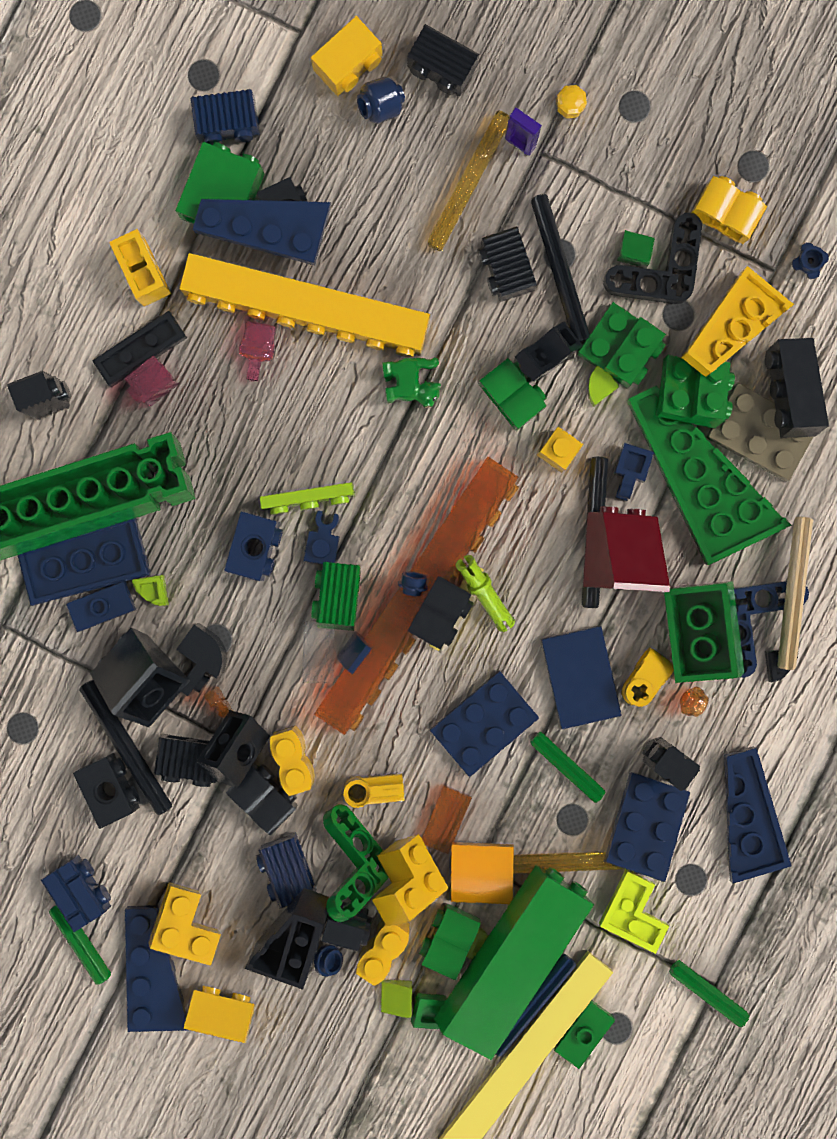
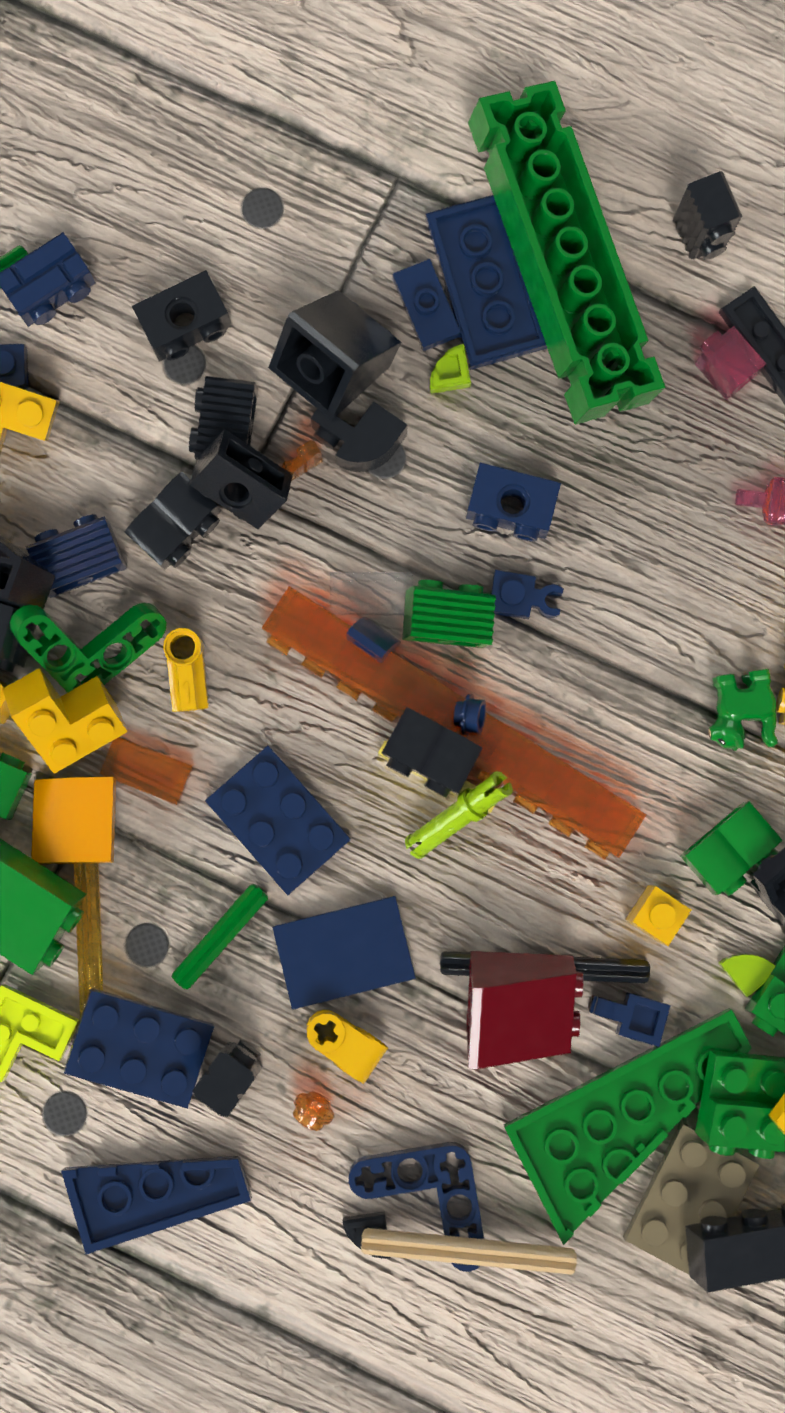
camera: 90 degrees right, 5 degrees down
black axle [79,680,172,815] -> none
lime plate [260,482,355,515] -> none
yellow brick [270,725,315,796] -> none
green brick [664,581,744,683] -> none

